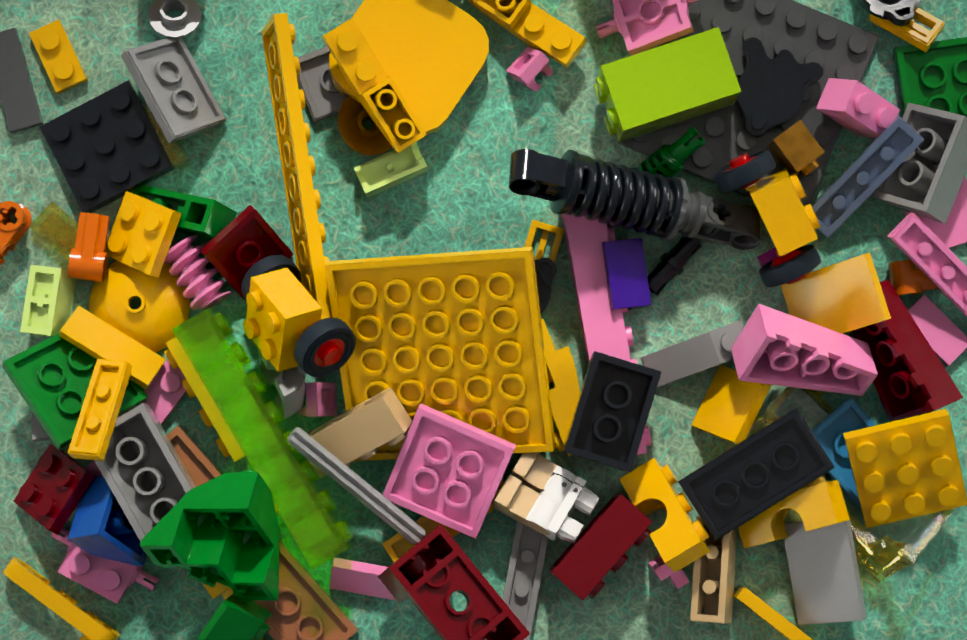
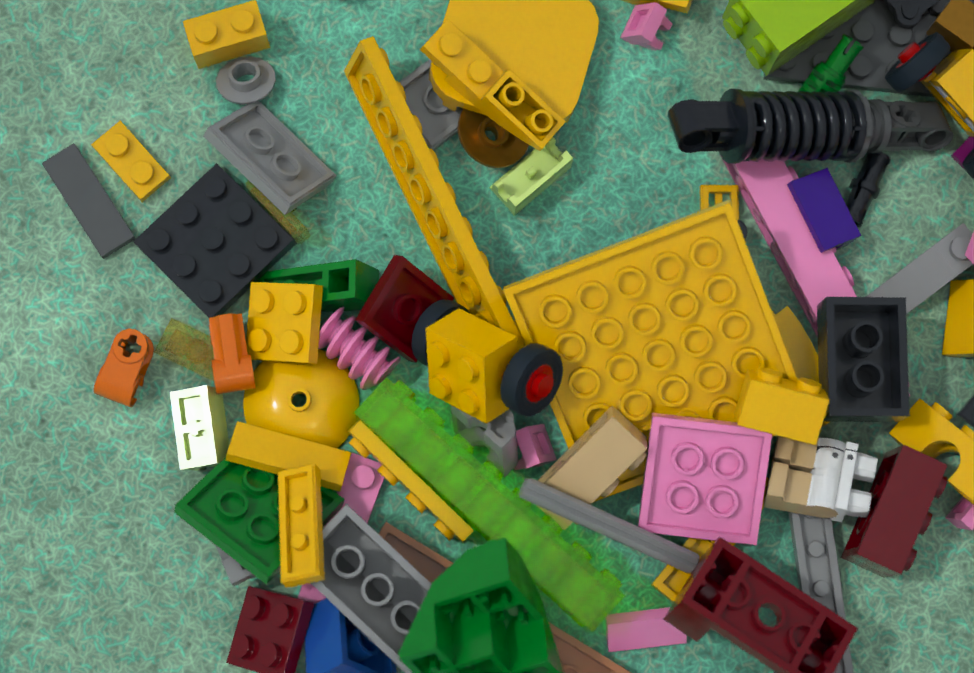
camera: 20 degrees left, 5 degrees down
none -> yellow brick [734,367,830,445]

